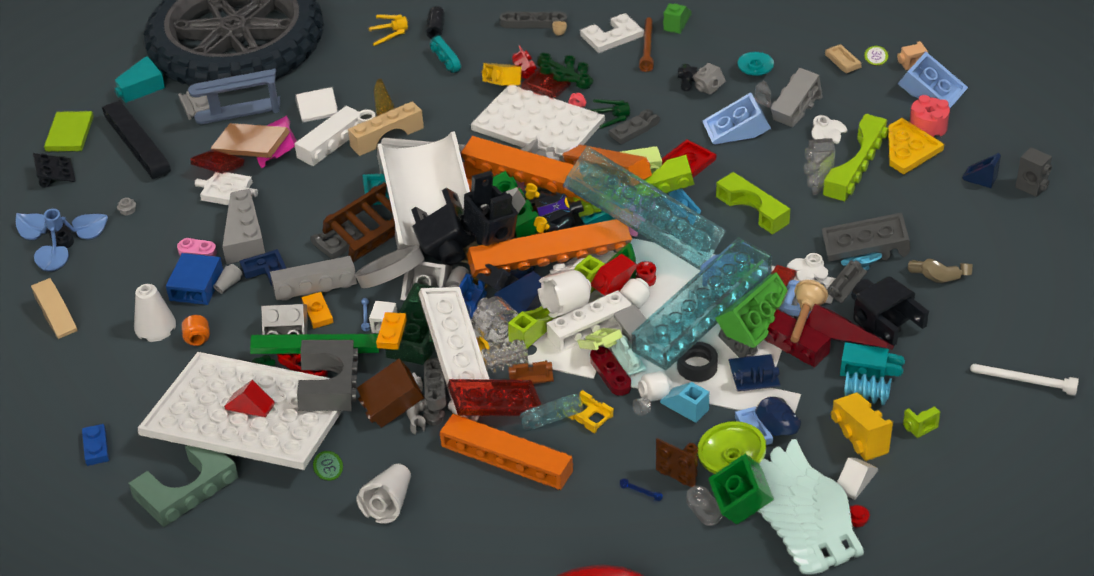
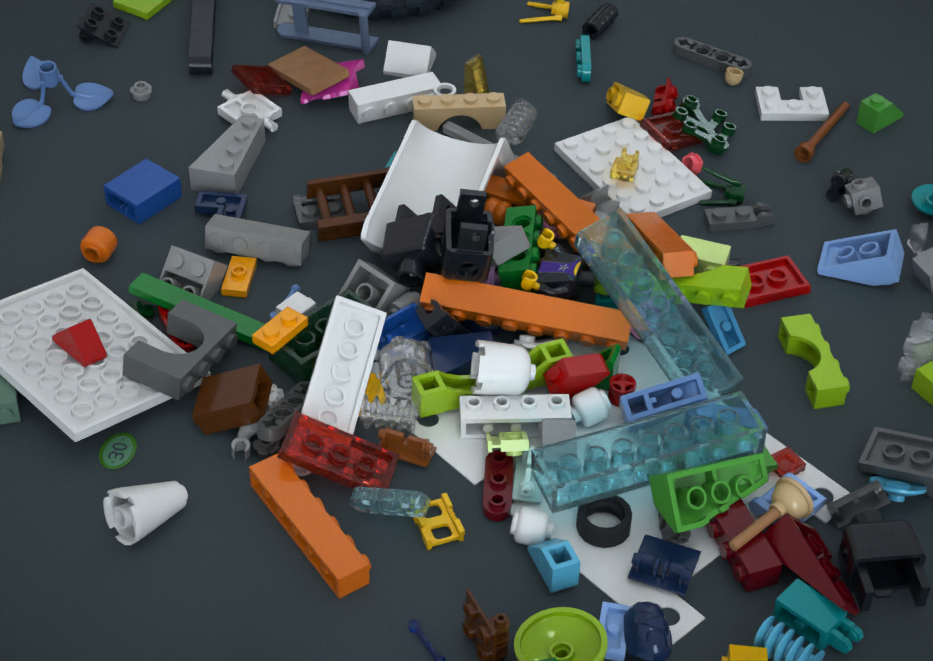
camera: 25 degrees right, 0 degrees up
black plate [47,223,74,248] -> none
white cone [134,284,176,342] -> none
bright pink plate [177,238,217,256] -> none
light grey cone [213,264,242,294] -> none
light grey piece [355,245,424,288] -> none
clear hinge [633,397,652,416] -> none
white plate [787,253,828,281] -> none
none -> clear piece [495,99,538,145]
none -> clear yellow plate [610,148,639,183]
none -> medium blue slope [619,372,708,431]

